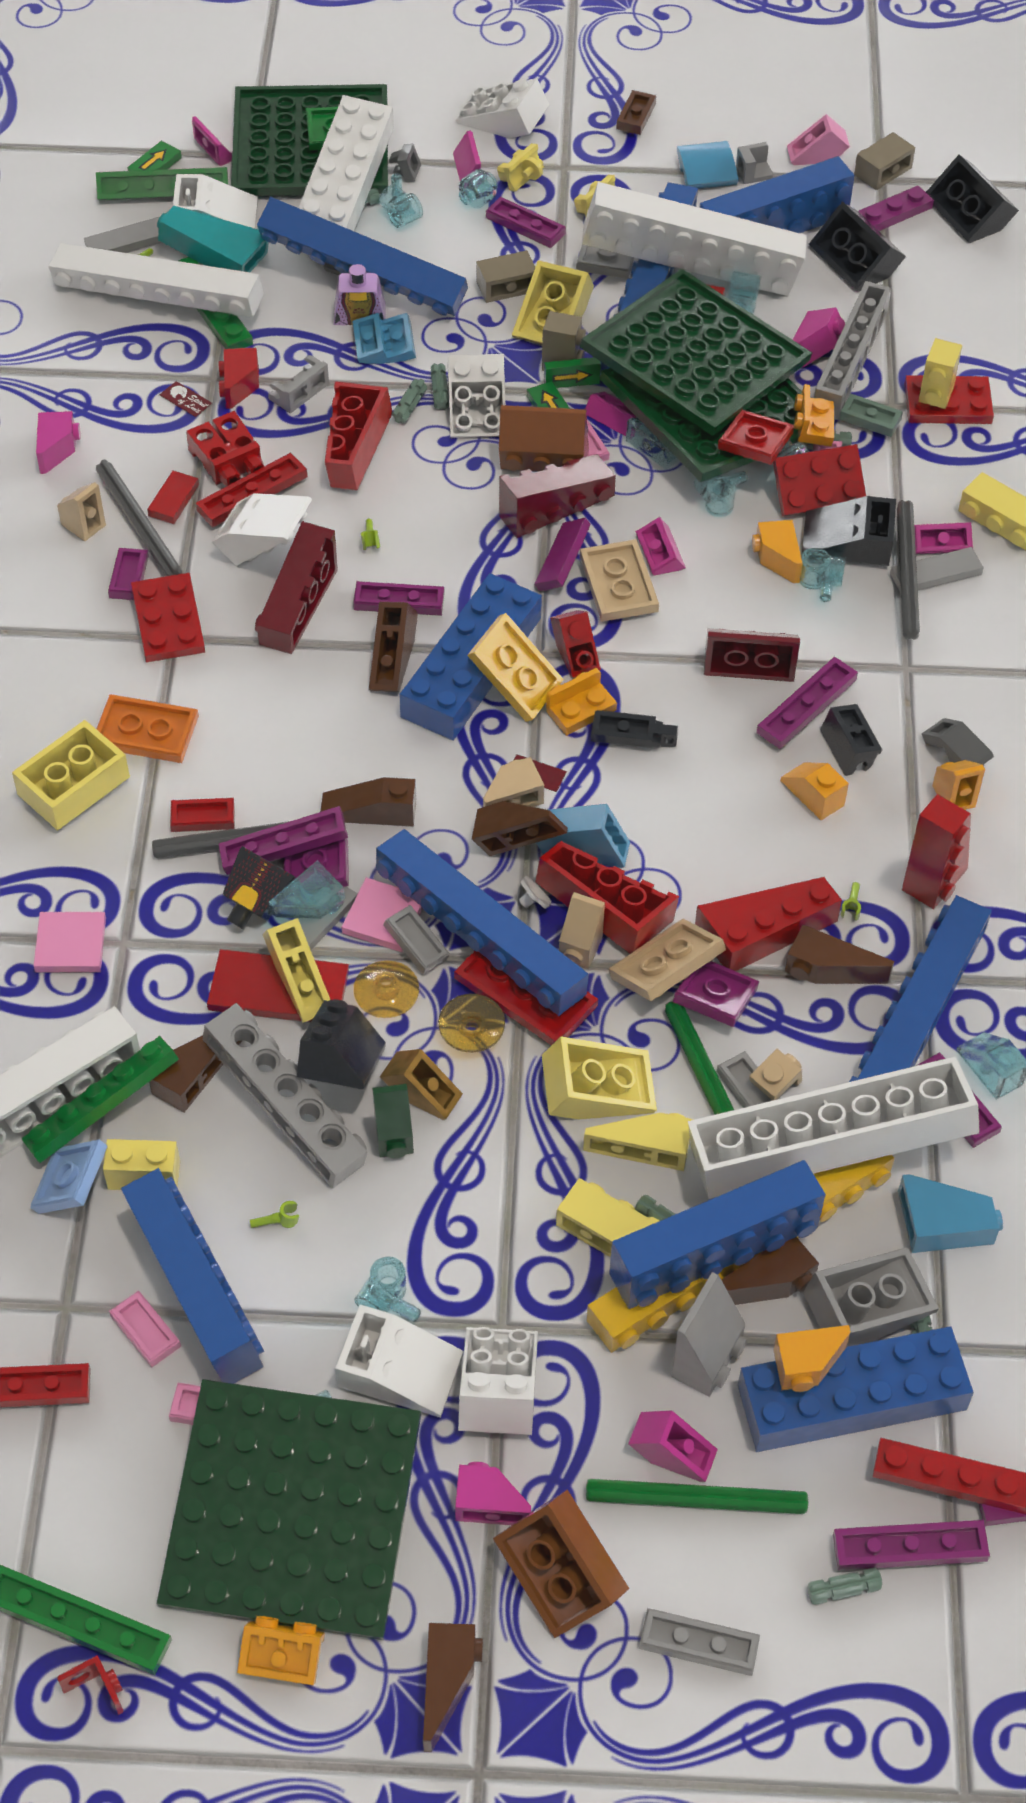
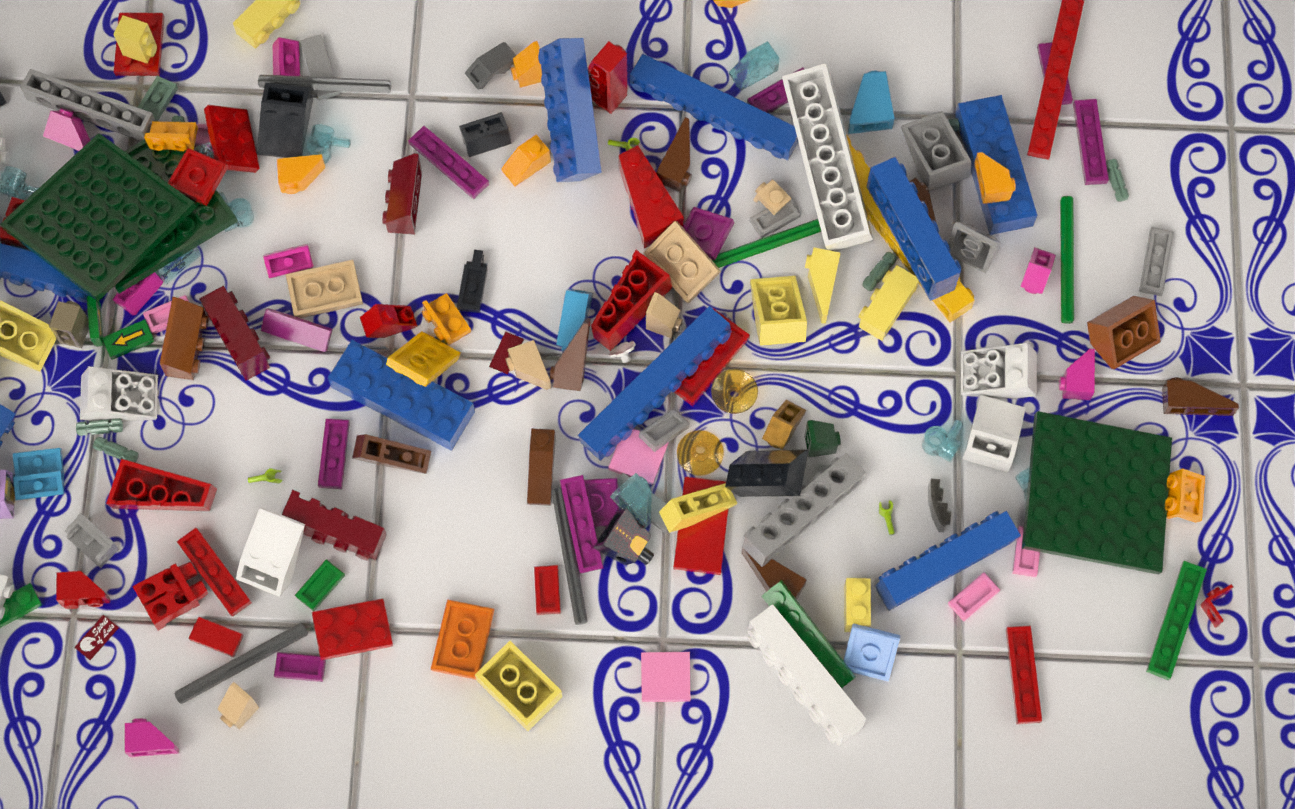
camera: 90 degrees left, 15 degrees up
none -> green tile [295,559,345,612]
none -> blue brick [538,38,602,183]
none -> clear smoke slope [928,478,951,533]

